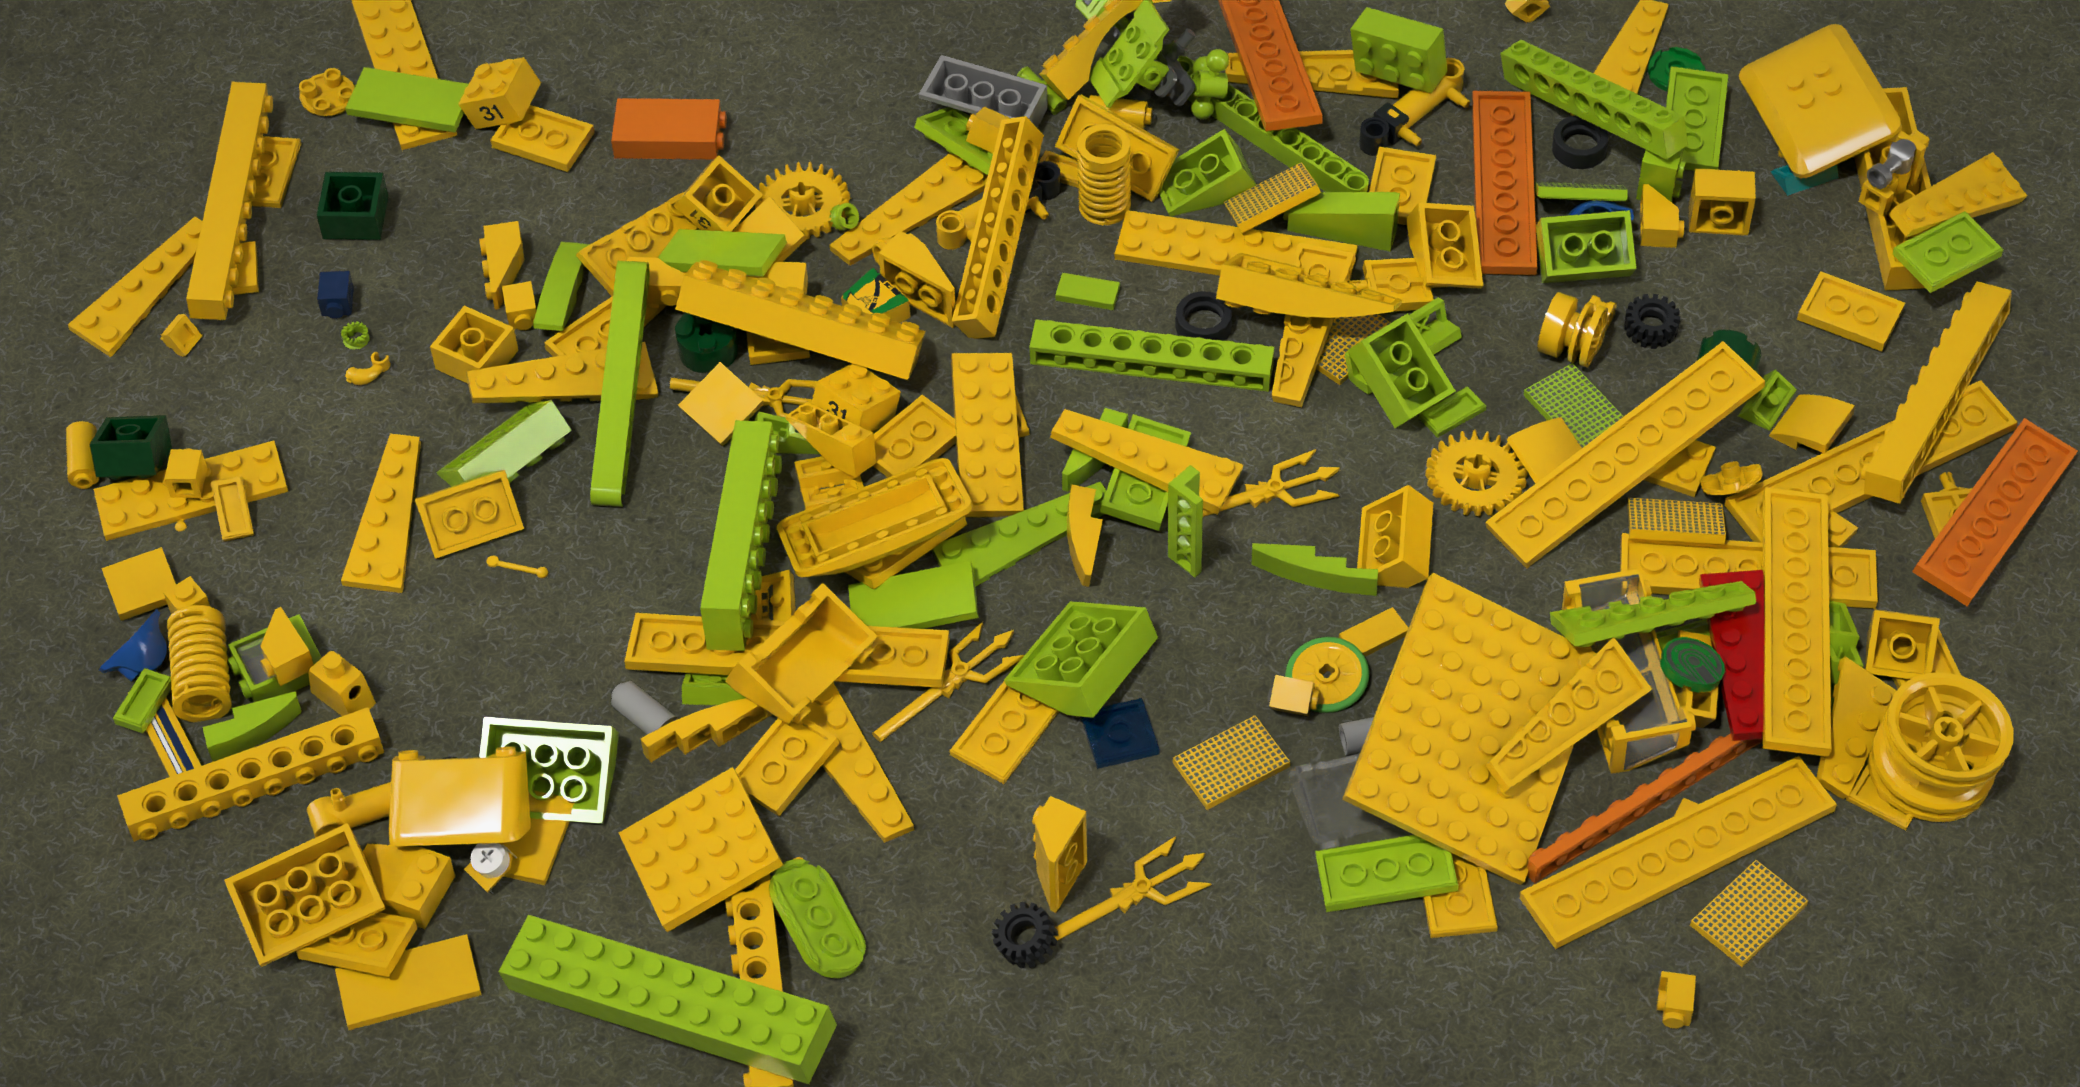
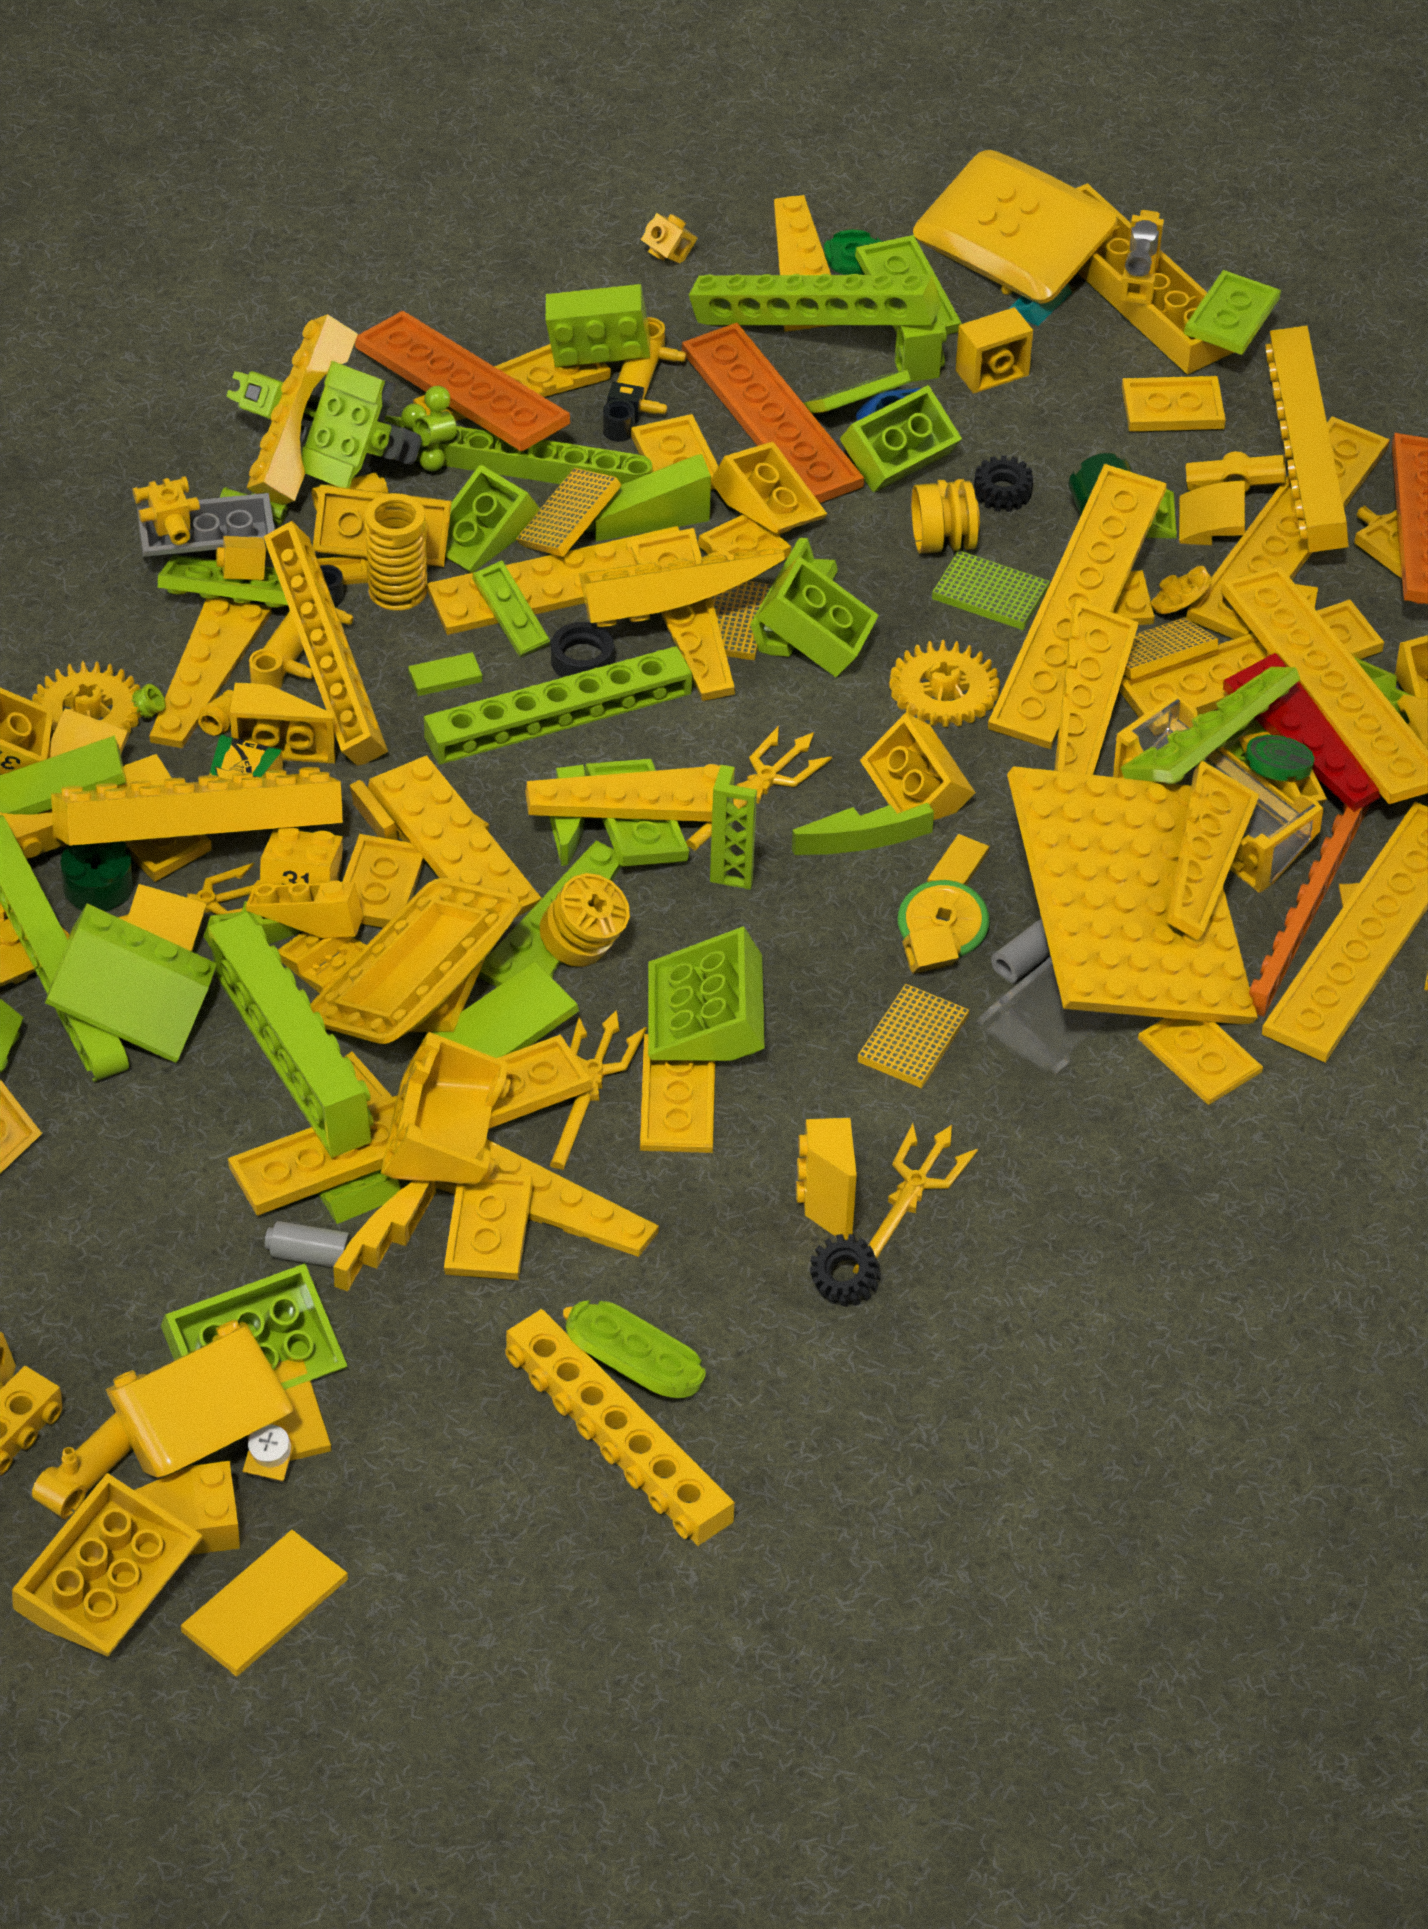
camera: 35 degrees left, 5 degrees down
yellow plate [296,912,417,977] -> none
yellow hinge [486,556,549,578] -> none
lime brick [498,915,837,1084] -> none
yellow plate [619,767,783,932] -> none
yellow slope [1067,484,1103,587] -> none
tile [1080,698,1160,769] -> none
lime tile [1315,835,1458,912] -> none
lime tile [1419,386,1486,438] -> none
yellow slope [1507,417,1582,484] -> none
black tyre [1552,115,1608,170] -> none
yellow slope [1640,184,1684,248] -> none
yellow wing [1889,152,2027,237] -> none
none -> lime slope [45,903,217,1063]
none -> yellow piece [133,476,200,545]
none -> yellow tile [350,780,398,840]
none -> lime tile [472,560,550,658]
none -> yellow wheel [539,873,630,967]
none -> yellow wing [1054,599,1139,775]
none -> yellow piece [1186,451,1286,492]

